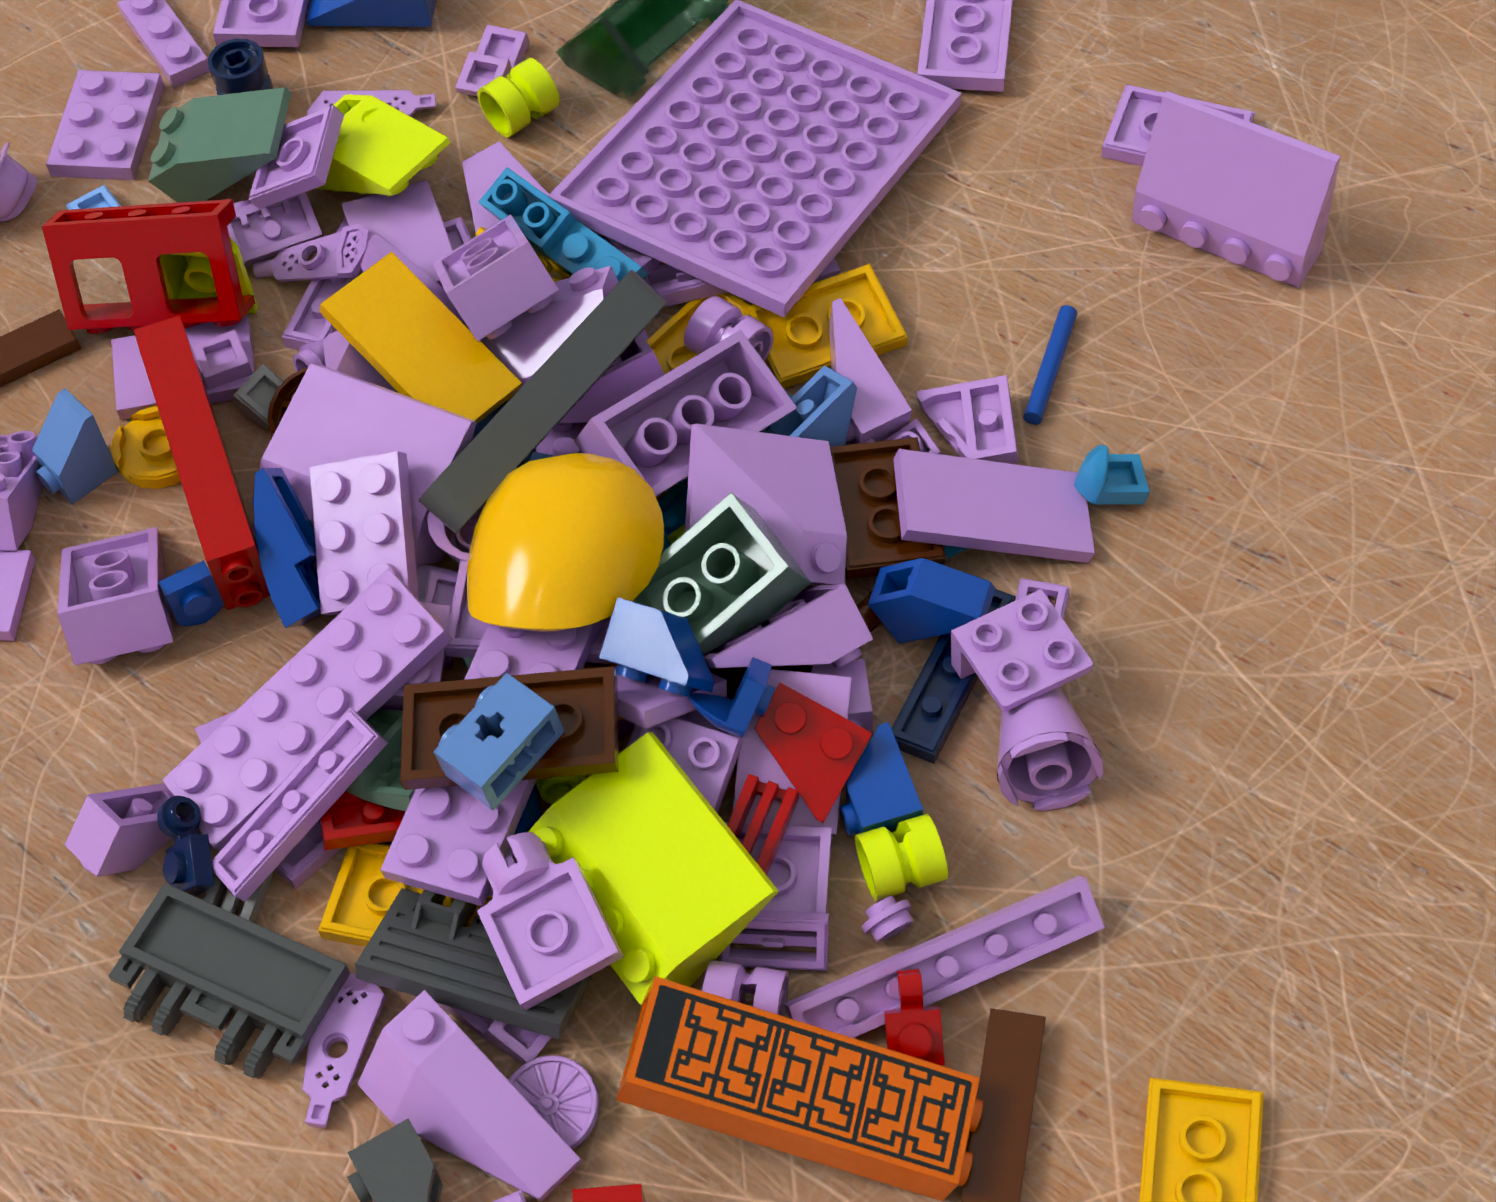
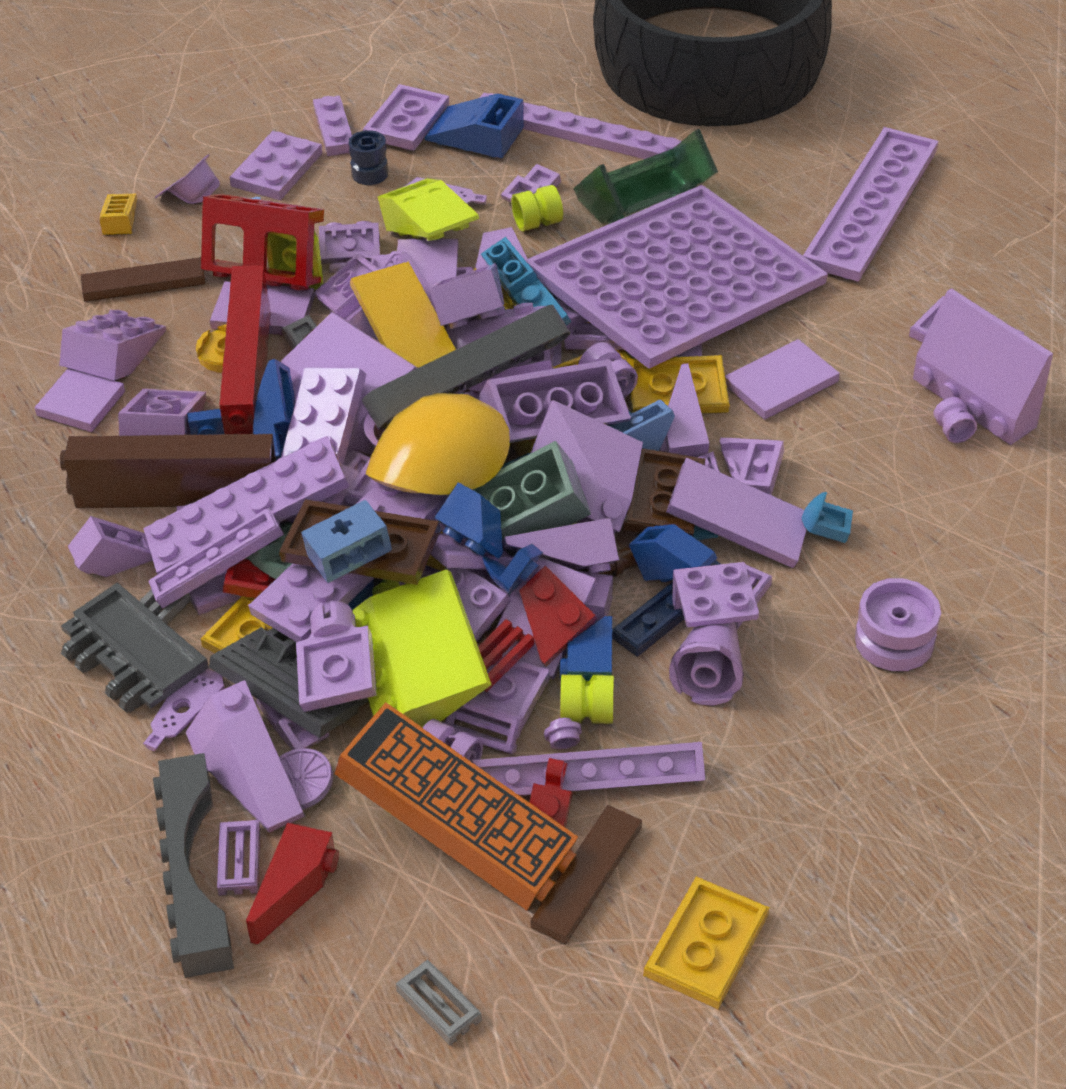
camera: 15 degrees right, 10 degrees down
medium blue slope [32,388,118,505] -> none
sand green slope [148,87,291,203] -> none
dark blue plate [157,796,214,897] -> none
lavender tile [191,330,253,389] -> none
lavender tile [249,105,344,209] -> none
blue bar [1023,305,1078,425] -> none
none -> reddish brown brick [60,434,277,508]
none -> lavender tile [313,254,380,319]
none -> lavender tile [725,339,840,420]
none -> lavender wheel [855,578,941,671]
none -> lavender wheel [933,397,977,443]

